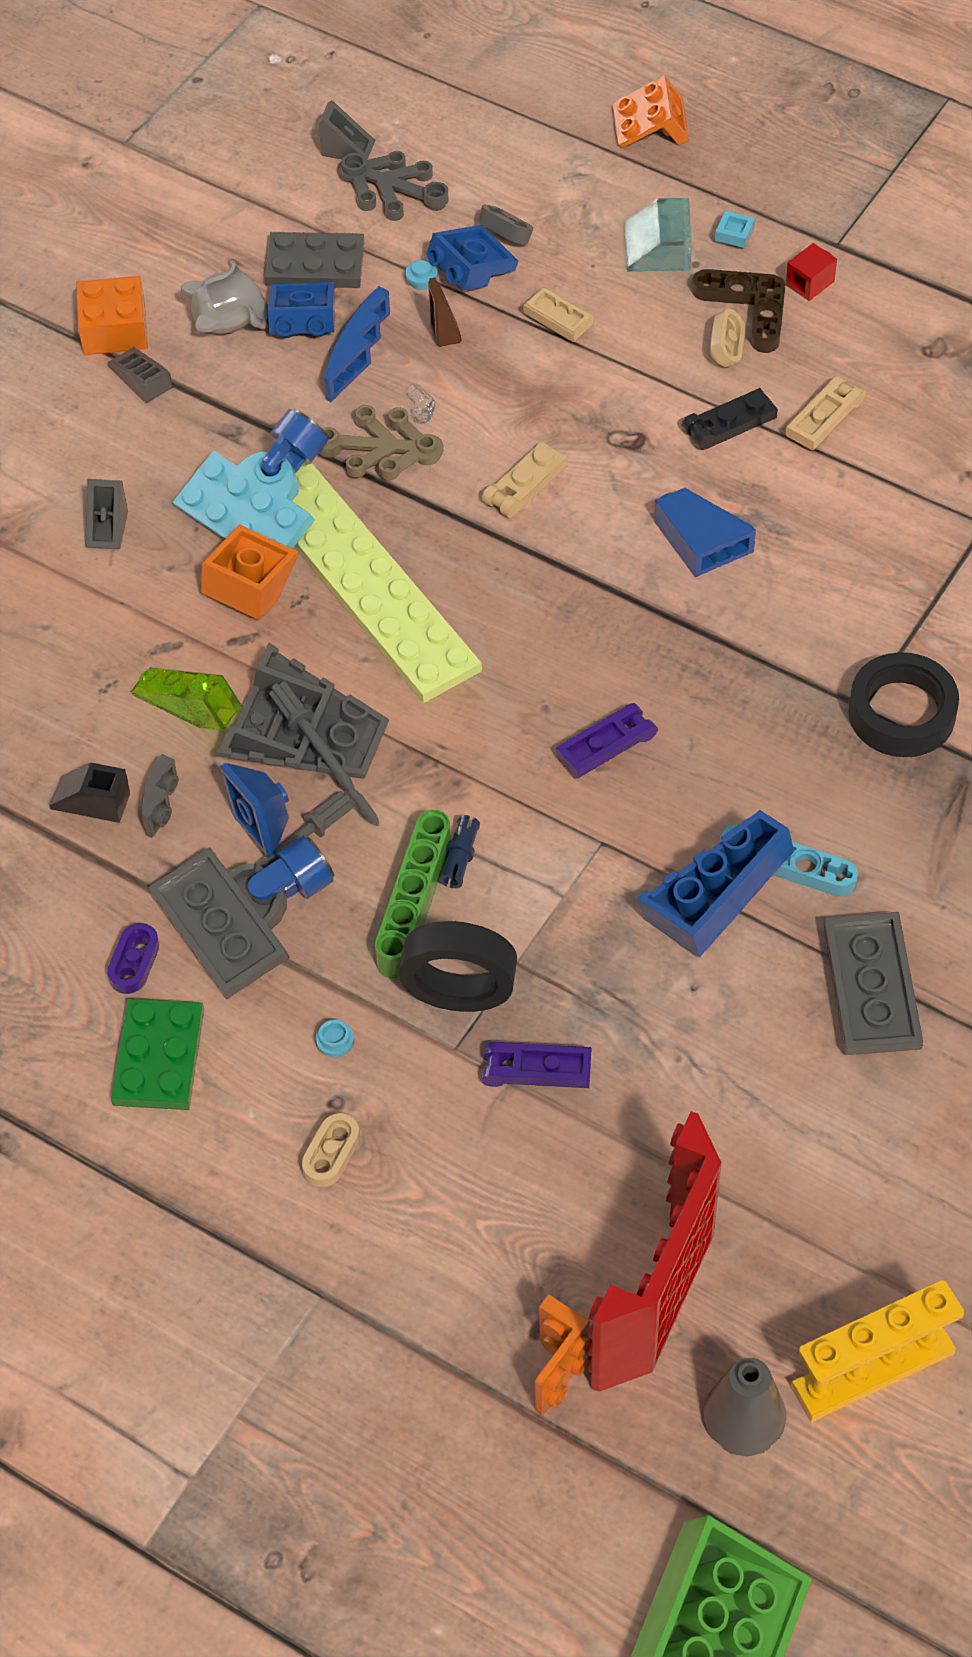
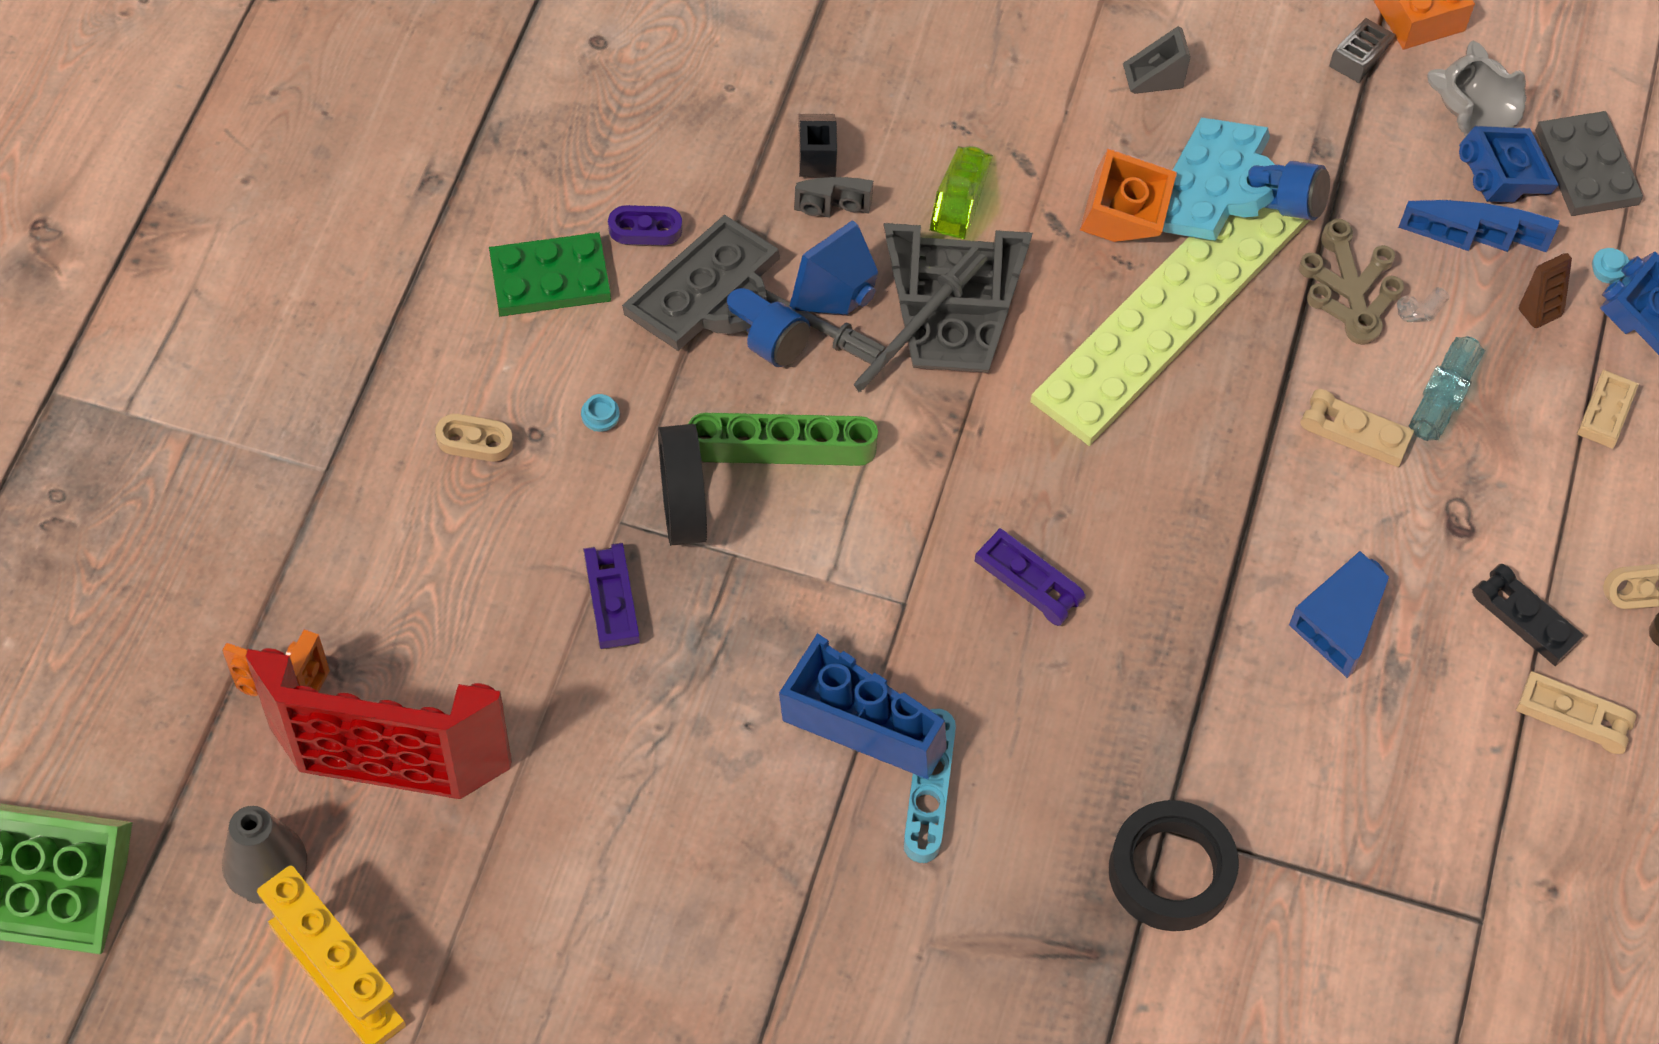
camera: 70 degrees right, 5 degrees up
dark blue pin [439,815,480,888] -> none
dark grey plate [823,912,923,1055] -> none
none -> clear light blue piece [1409,336,1486,441]

